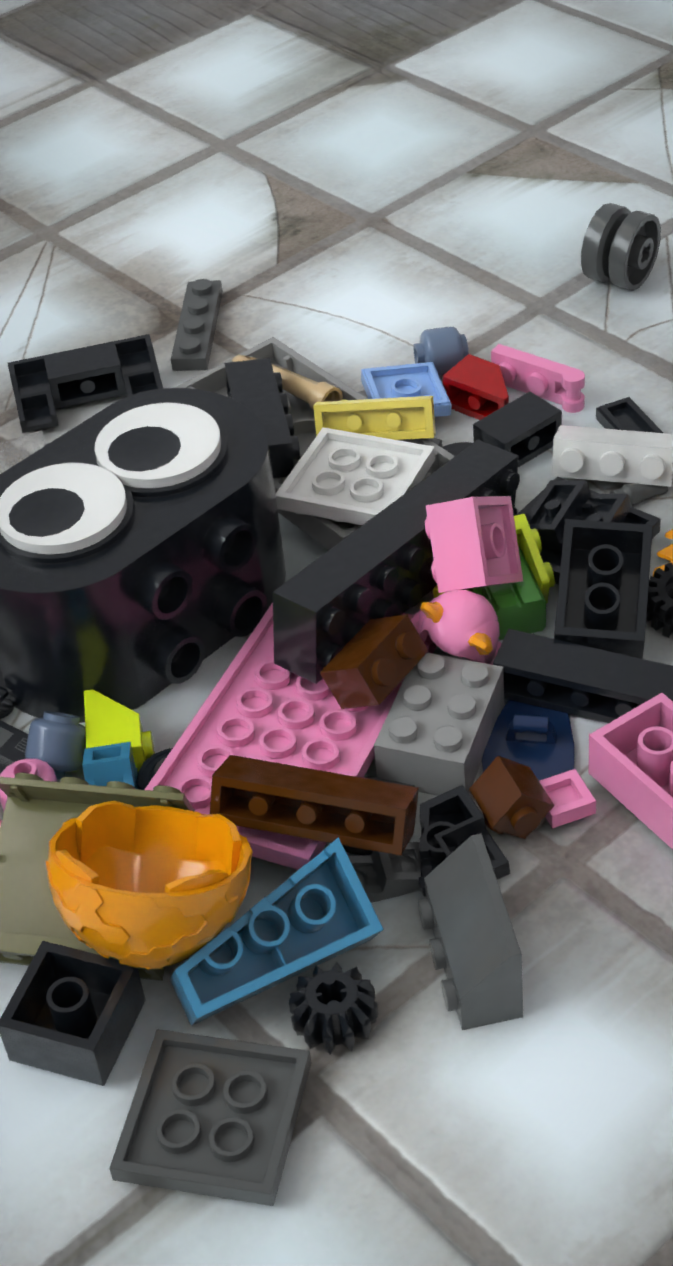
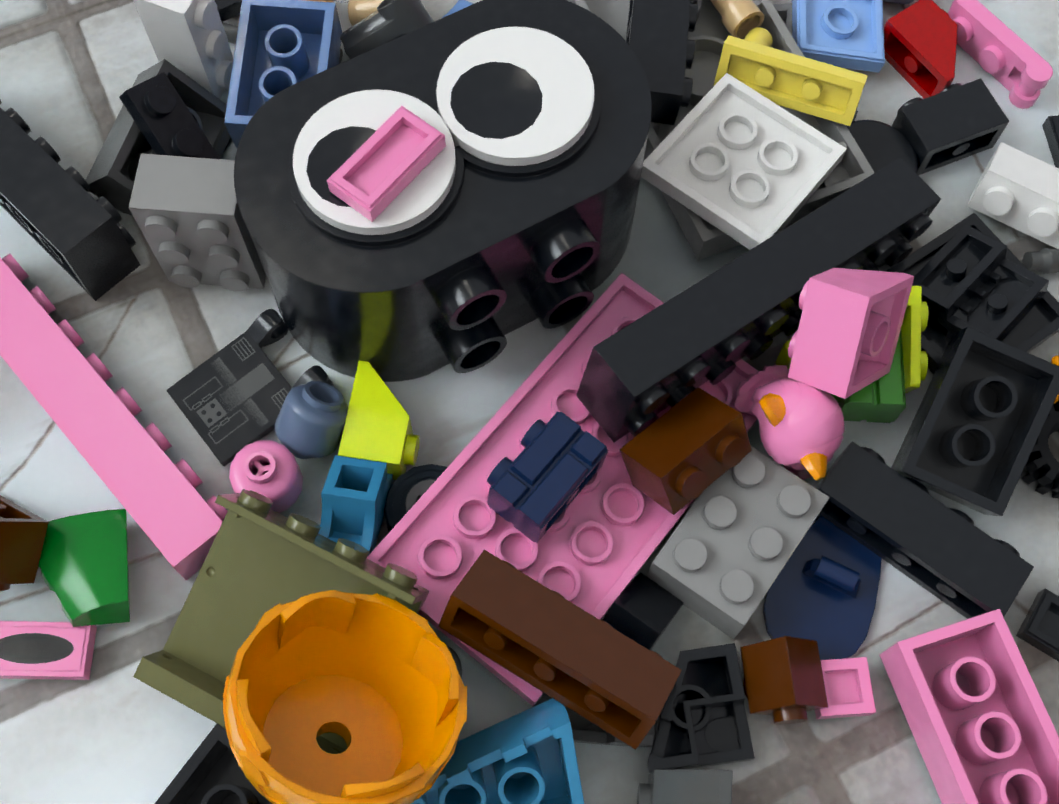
camera: 10 degrees right, 25 degrees up
none -> bright pink tile [327,106,446,222]
none -> dark blue brick [487,411,608,543]

